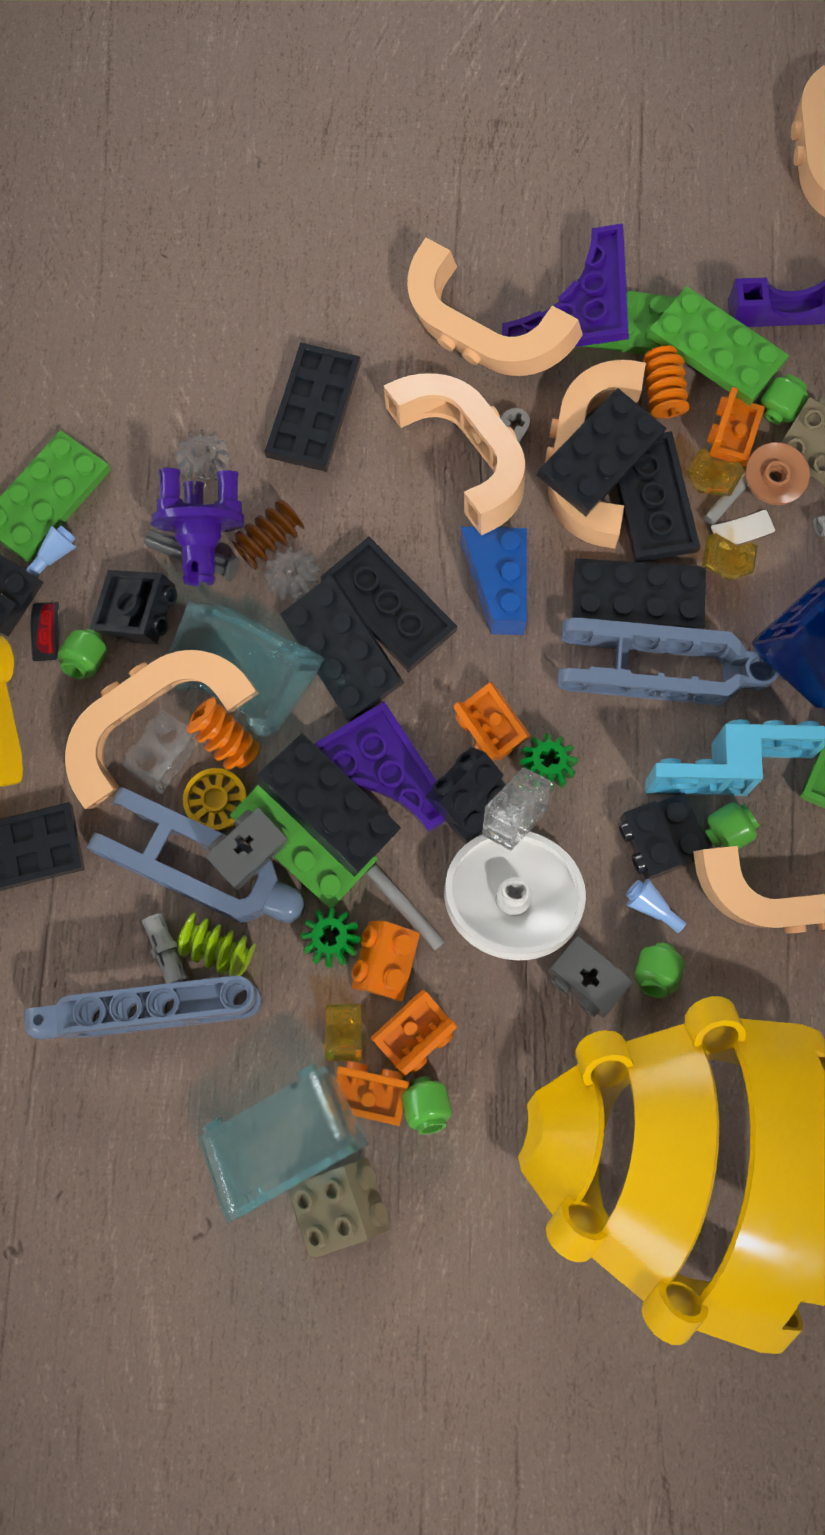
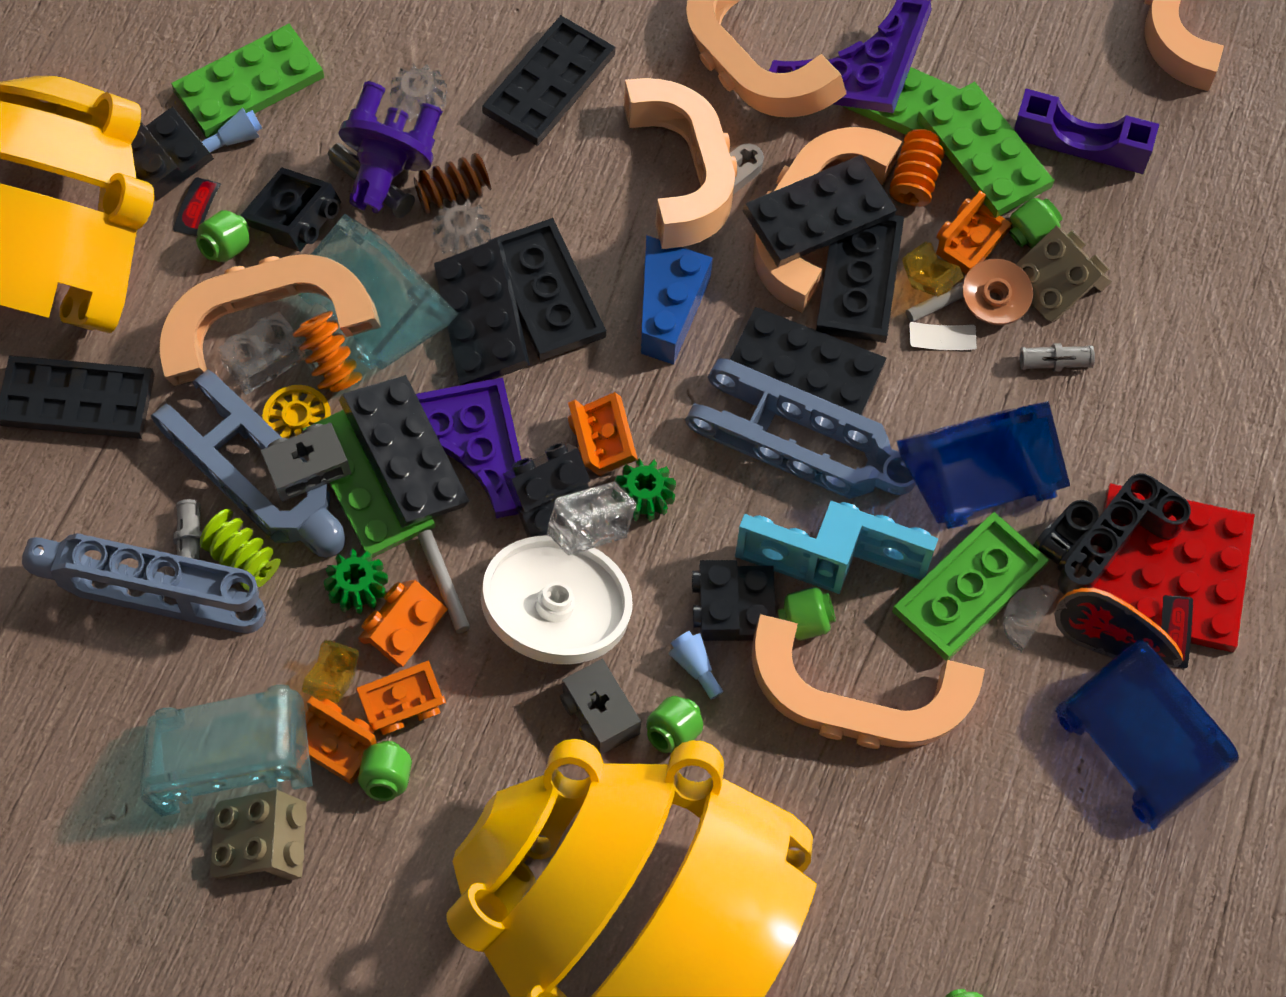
camera: 15 degrees right, 10 degrees down
clear yellow bracket [702,533,758,581] -> none

